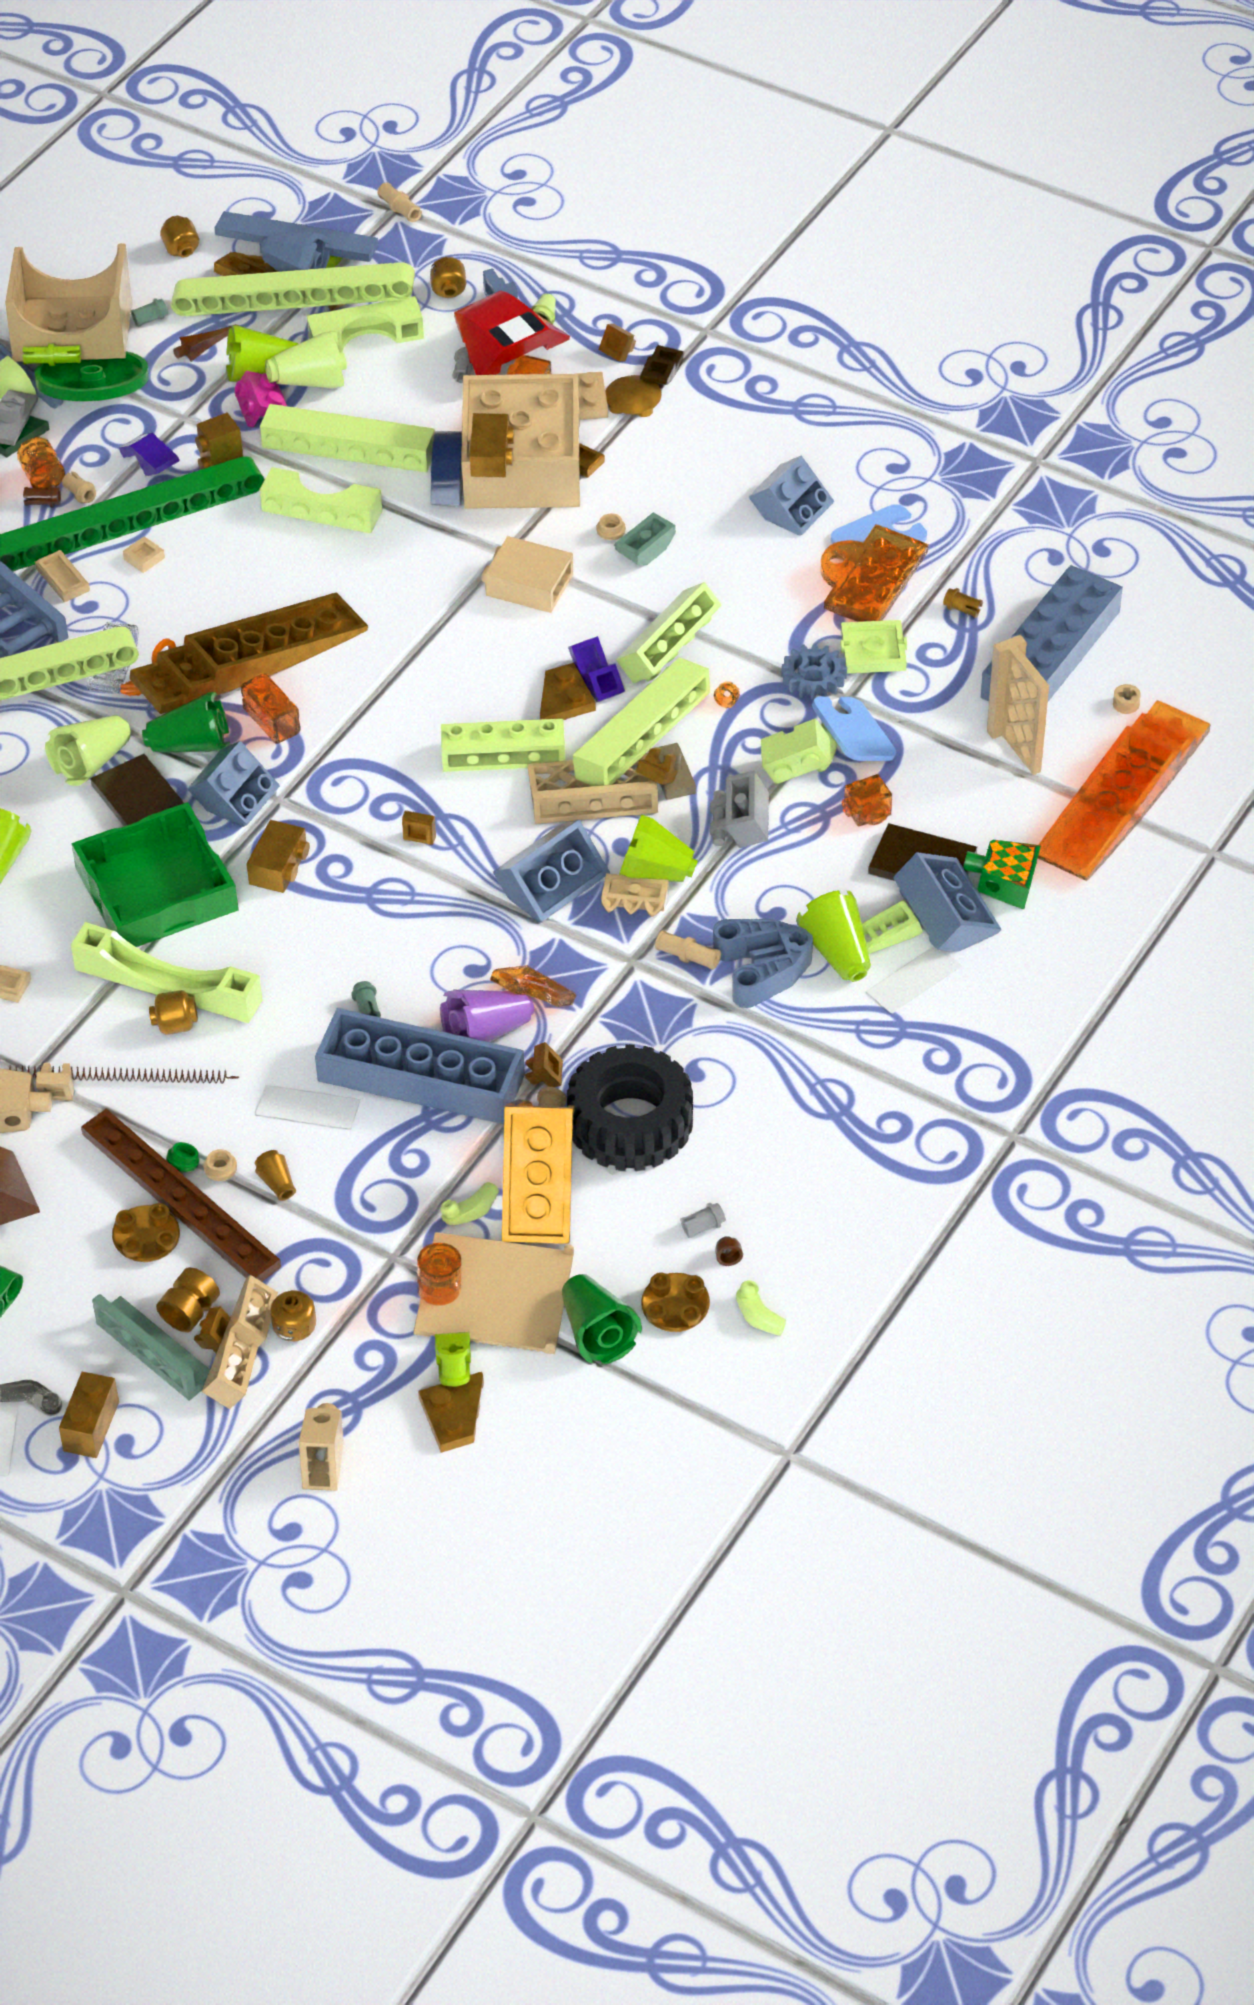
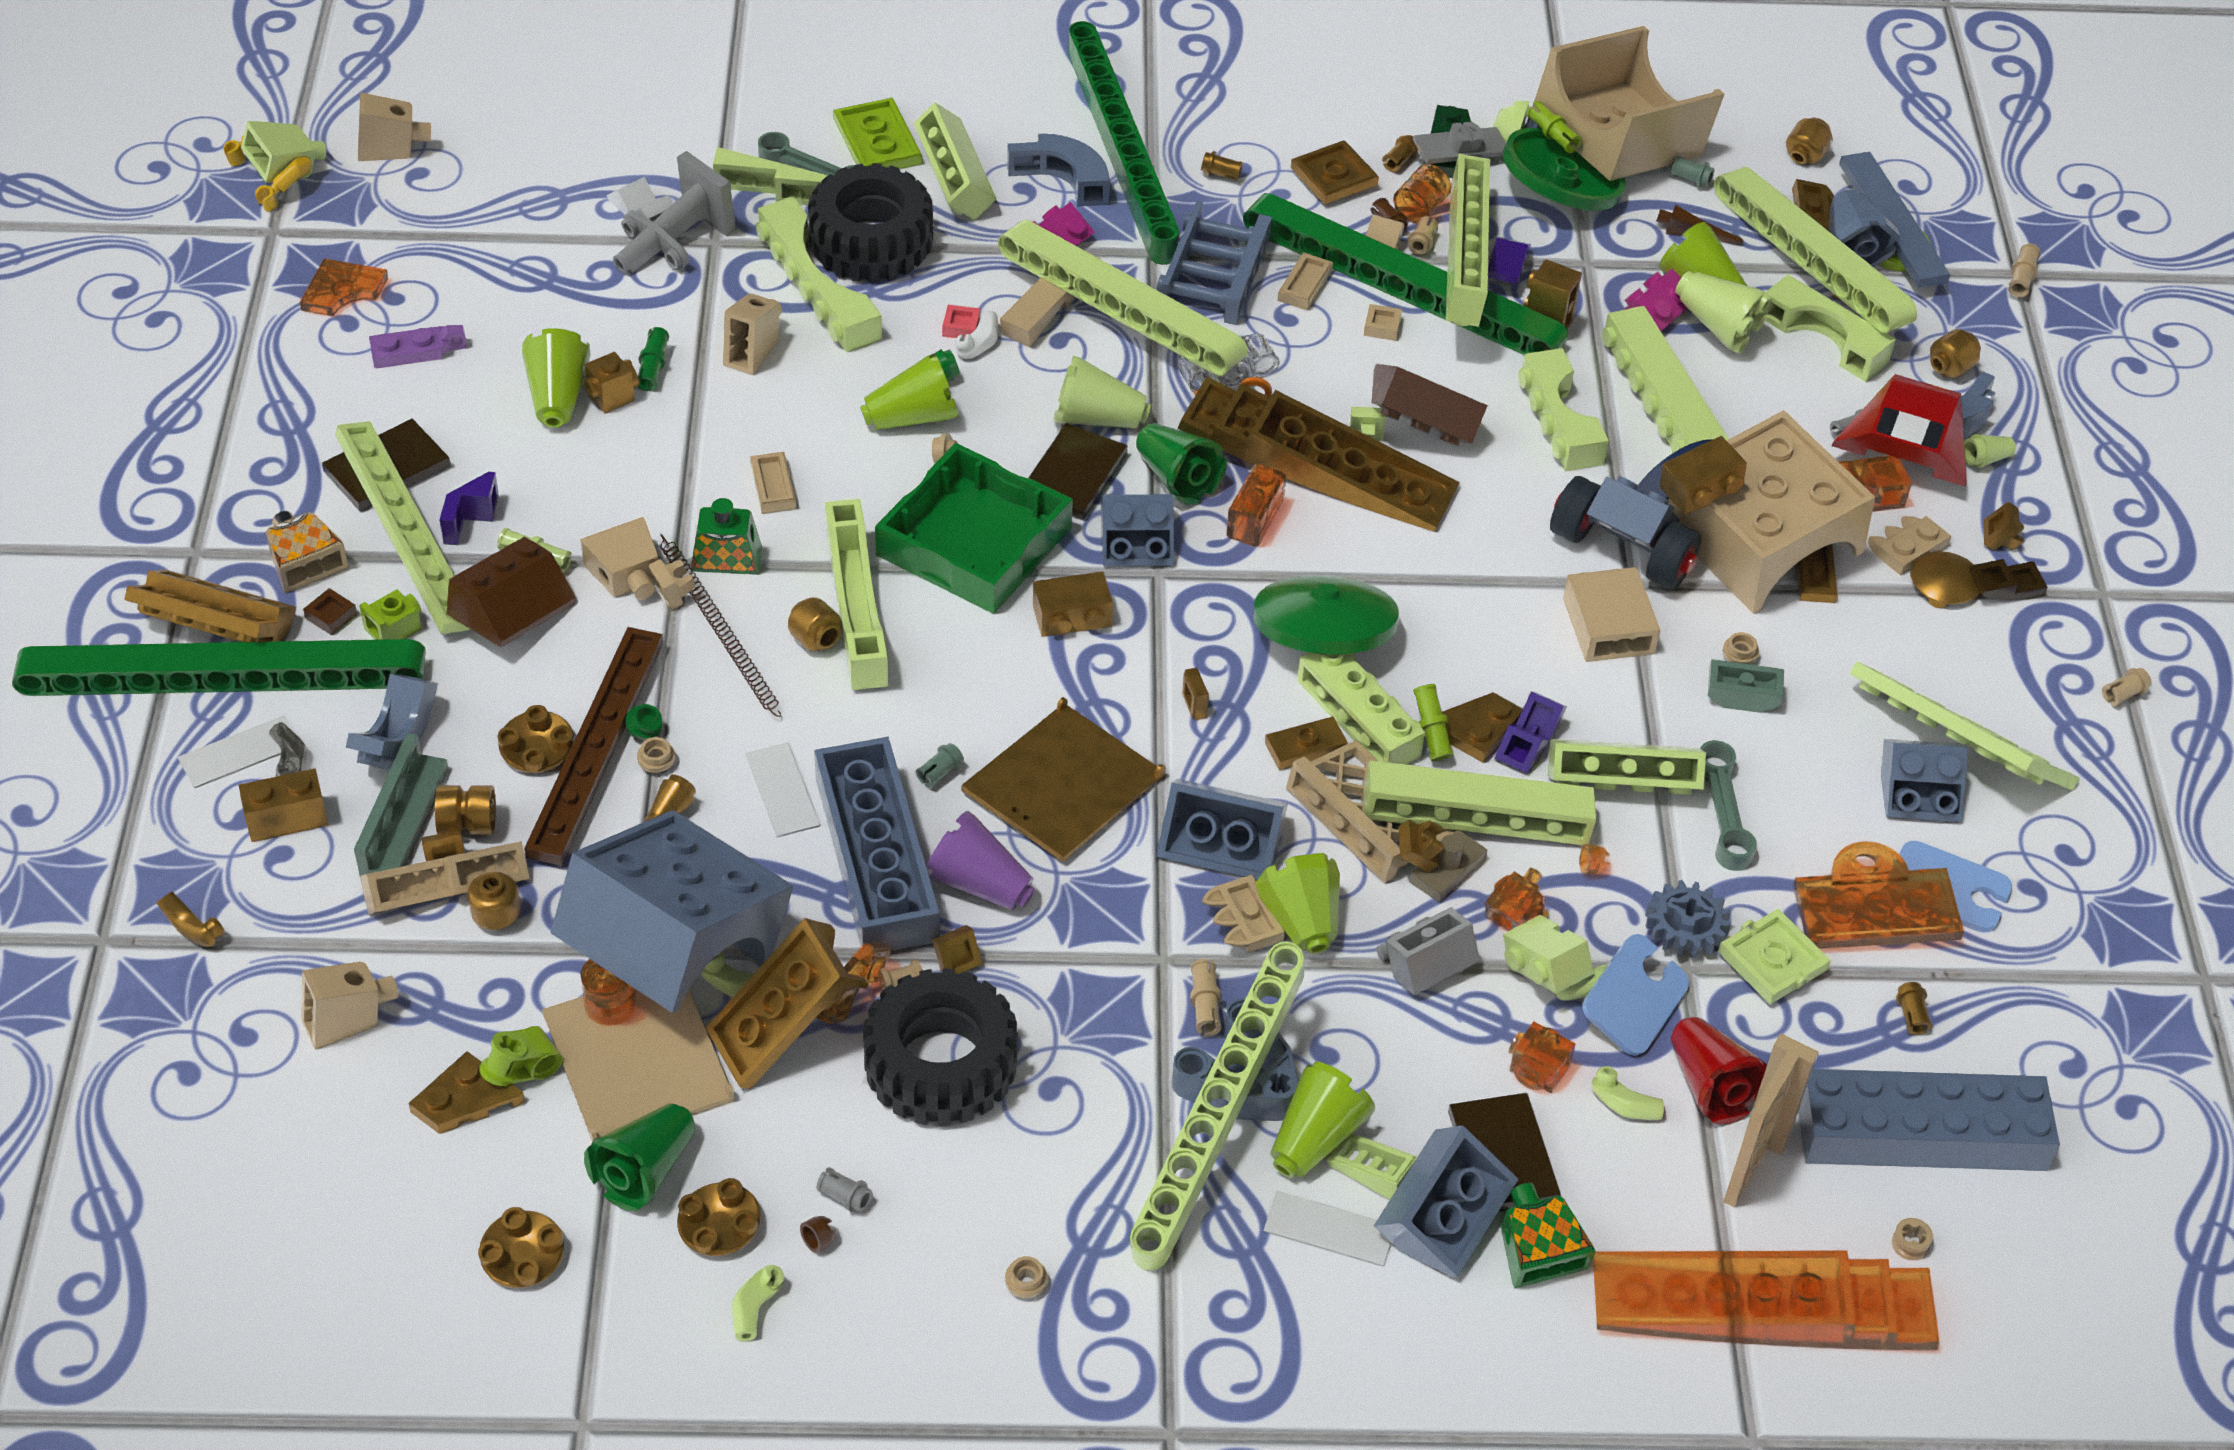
camera: 55 degrees right, 0 degrees up
clear orange tile [490,965,577,1007] -> none
none -> pearl gold arm [156,891,225,947]
none -> sand blue arch [345,674,438,770]
none -> pearl gold dish [478,1207,564,1288]
none -> sand blue container [550,810,794,1013]
none -> green torso [691,498,762,575]
none -> tan plate [932,433,957,463]
none -> pearl gold door [961,697,1166,862]
none -> tan plate [1005,1256,1047,1298]
none -> yellowish green beam [1130,941,1304,1271]
none -> green dish [1253,575,1399,655]
none -> pearl gold plate [1265,716,1348,770]
none -> yellowish green tile [1349,406,1386,441]
none -> tan tile [1366,214,1405,249]
none -> reddish brown slope [1371,364,1488,446]
none -> lime pin [1413,684,1454,762]
none -> yellowish green brick [1446,154,1490,327]
none -> clear orange piece [1485,867,1549,931]
none -> brick [1550,476,1701,590]
none -> yellowish green arm [1592,1066,1664,1120]
none -> red cone [1670,1017,1767,1124]
none -> sand green piece [1700,740,1757,871]
none -> yellowish green wing [1850,661,2080,791]
none -> tan pin [2102,668,2151,706]

